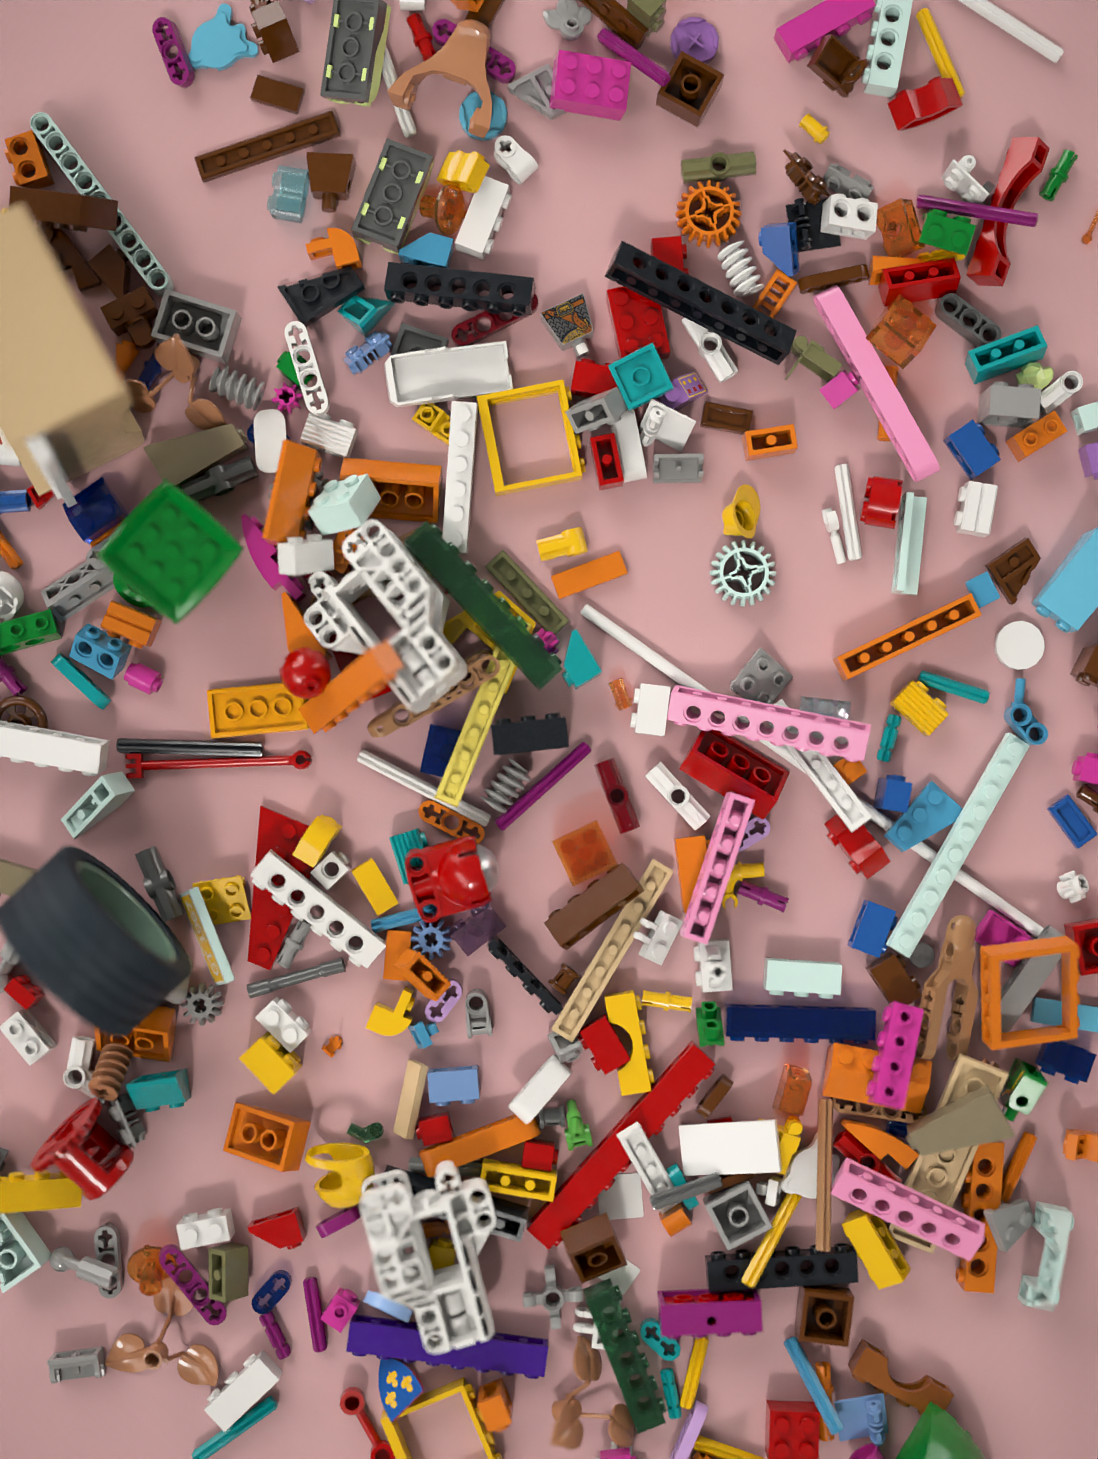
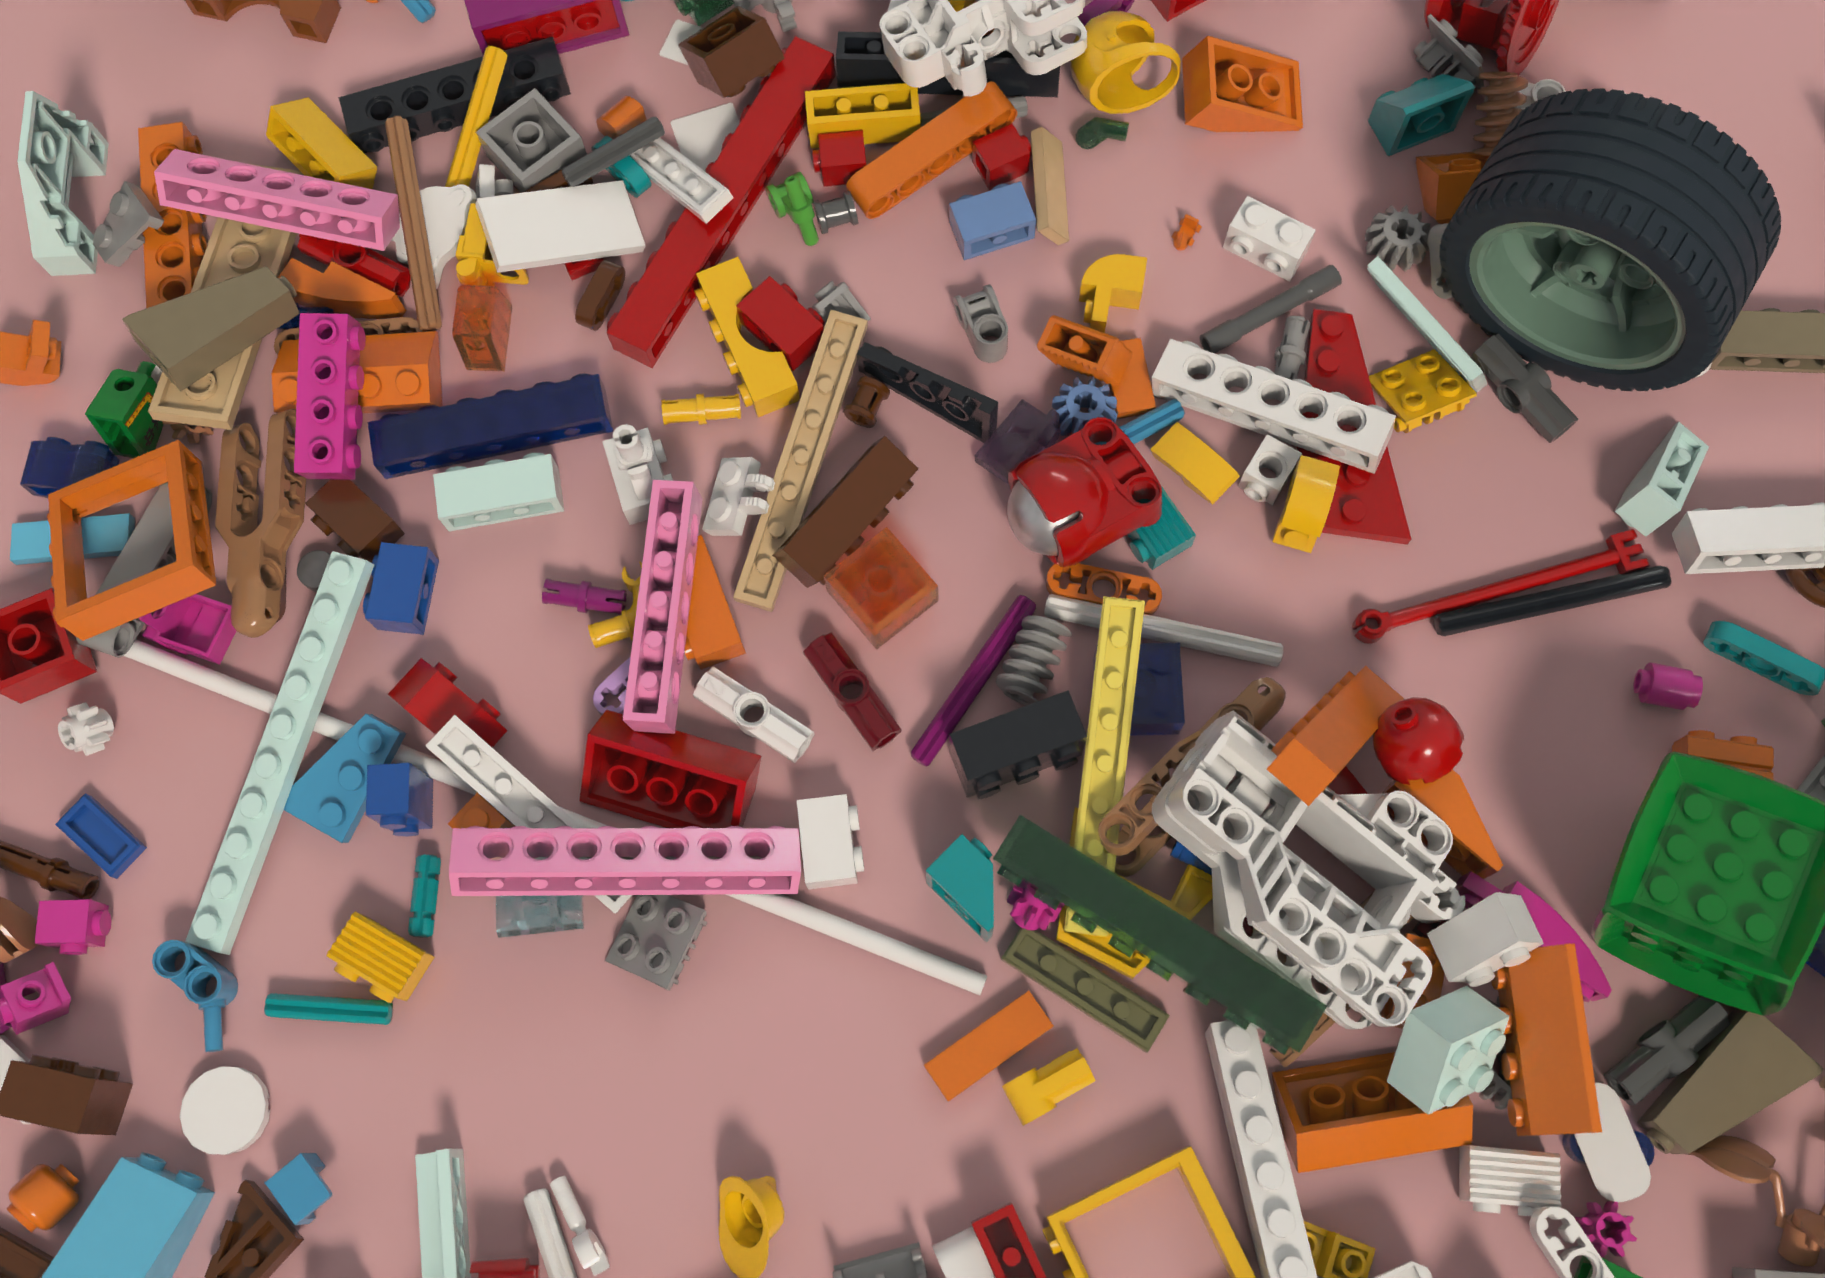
camera: 170 degrees right, 15 degrees down
dark azure brick [69,623,131,680] -> none
light orange tile [207,683,310,739] -> none
light grey piece [209,365,265,411] -> none
yellow brick [239,1031,302,1095] -> none
dark azure tile [408,1021,439,1049] -> none
lavender beam [425,979,463,1023] -> none
white beam [508,1054,572,1124] -> none
clear orange pin [608,678,633,711] -> none
green hips [695,1001,725,1047] -> none
light aqua gear [709,540,777,607] -> none
reddish brown brick [794,1285,854,1347] -> none
orange brick [832,593,982,681] -> none
orange axle [1001,1131,1037,1203] -> none

